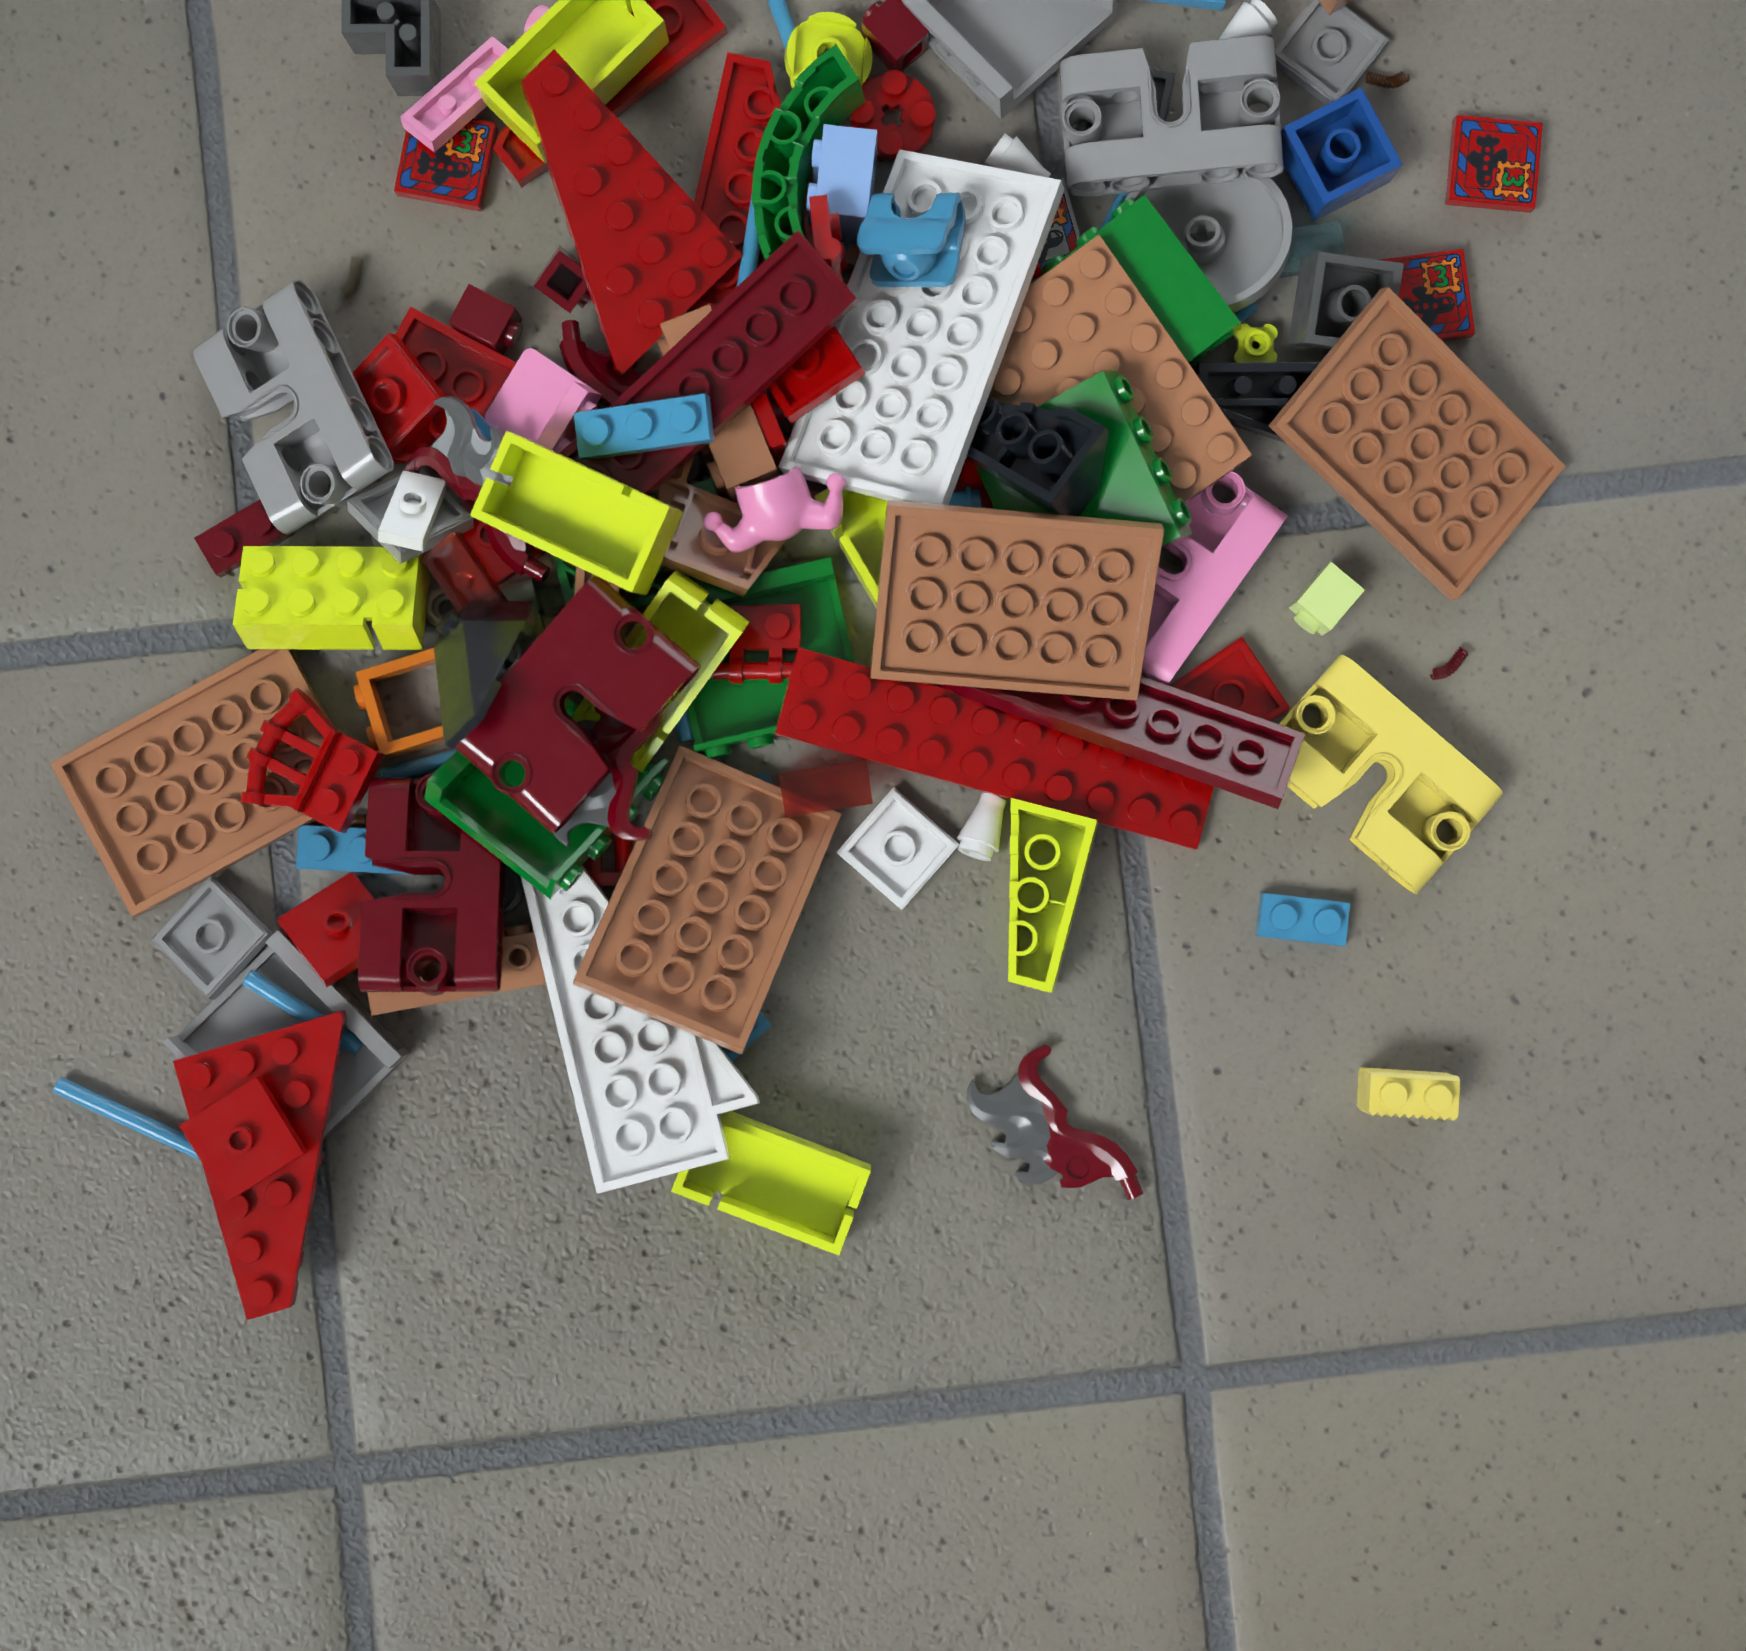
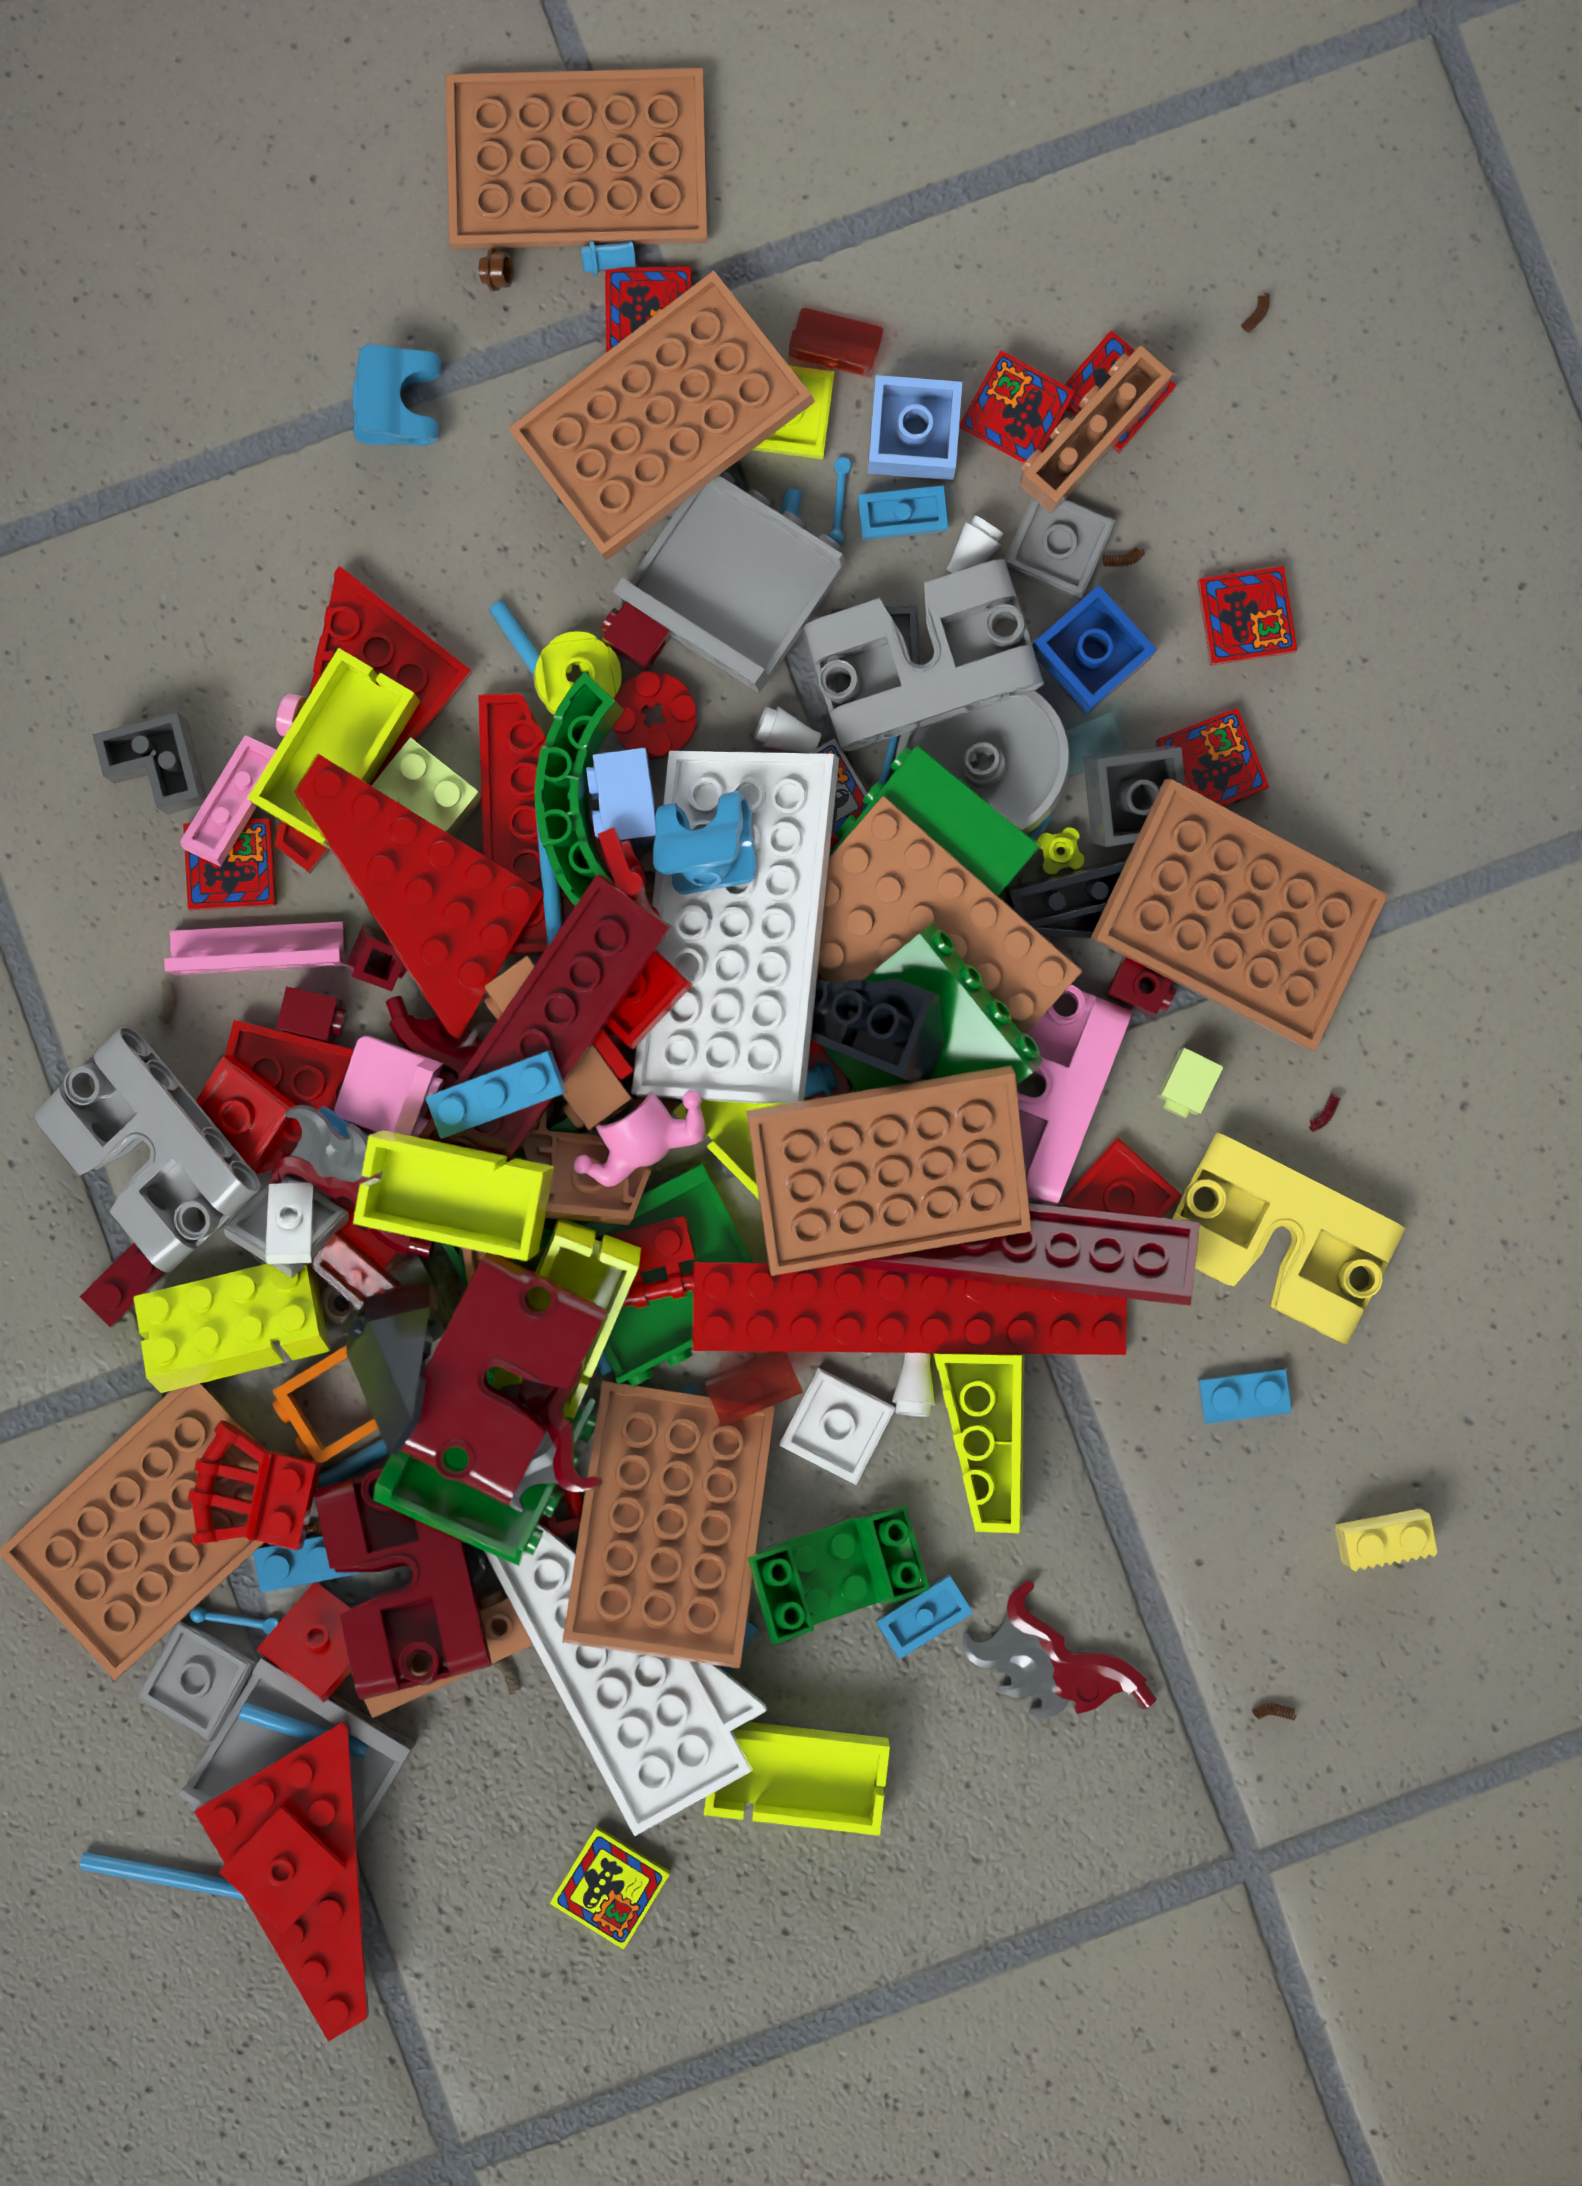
camera: 20 degrees left, 0 degrees up
none -> bright pink fence [164,921,347,975]
none -> dark azure hinge [190,1606,280,1635]
none -> yellowish green brick [372,737,481,836]
none -> dark tan leg [492,1658,521,1695]
none -> tile [549,1825,670,1950]
none -> green slope [747,1505,930,1644]
none -> dark azure plate [876,1574,973,1659]
none -> dark red brick [1105,956,1177,1017]
none -> reddish brown leg [1252,1702,1297,1721]

